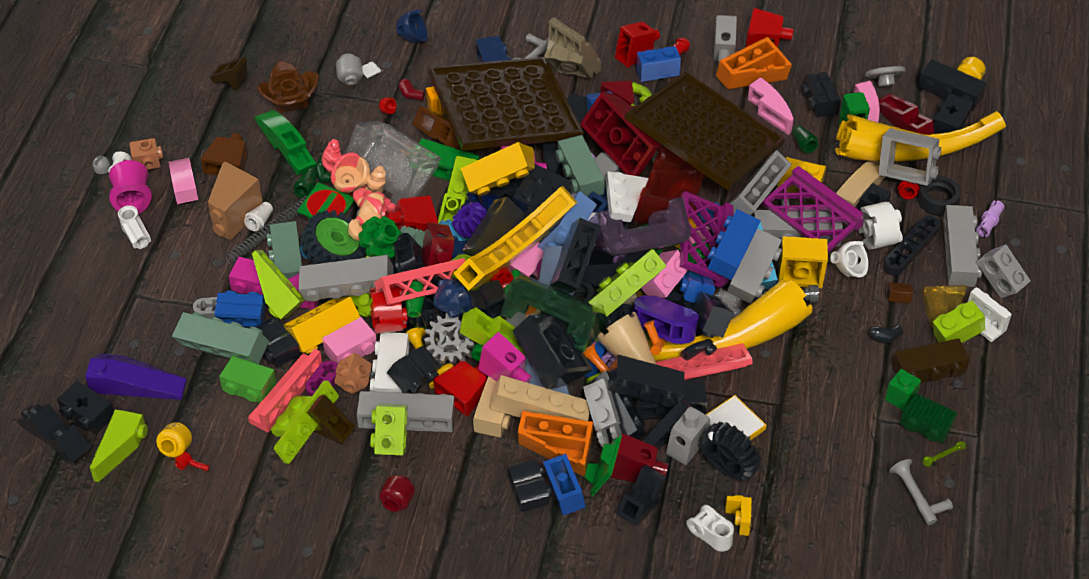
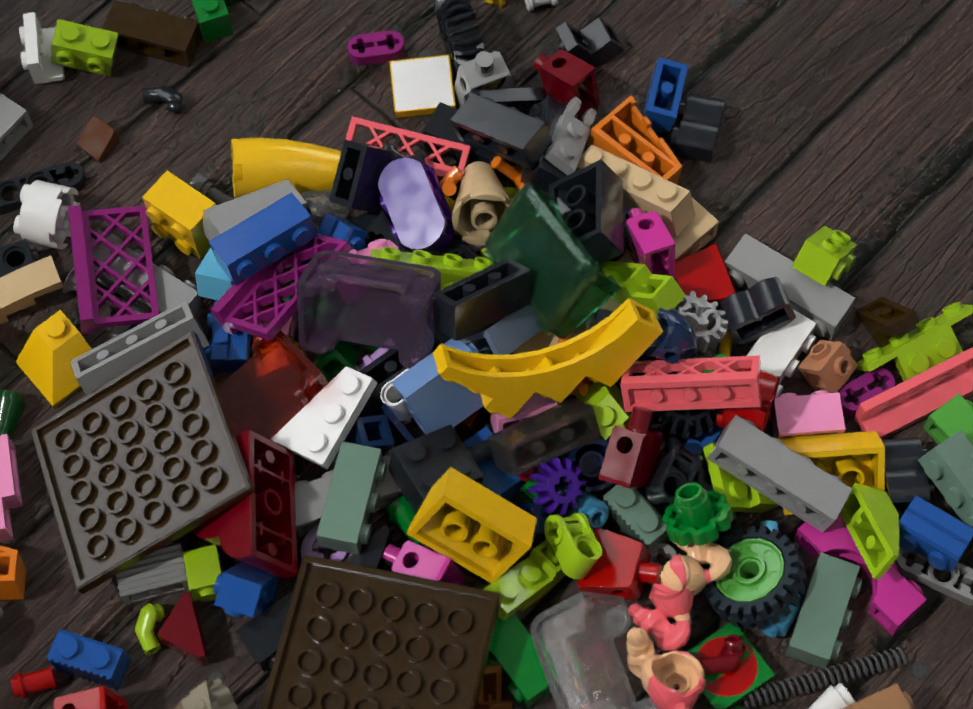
camera: 145 degrees left, 15 degrees up
dark red head [379,475,415,512] -> none
green piece [584,435,622,497] -> none
white helmet [830,241,868,277] -> none
clear yellow wing [922,285,967,327] -> none
none -> magenta beam [347,31,405,65]
none -> lime piece [544,513,602,580]
none -> dark red arm [700,634,745,675]

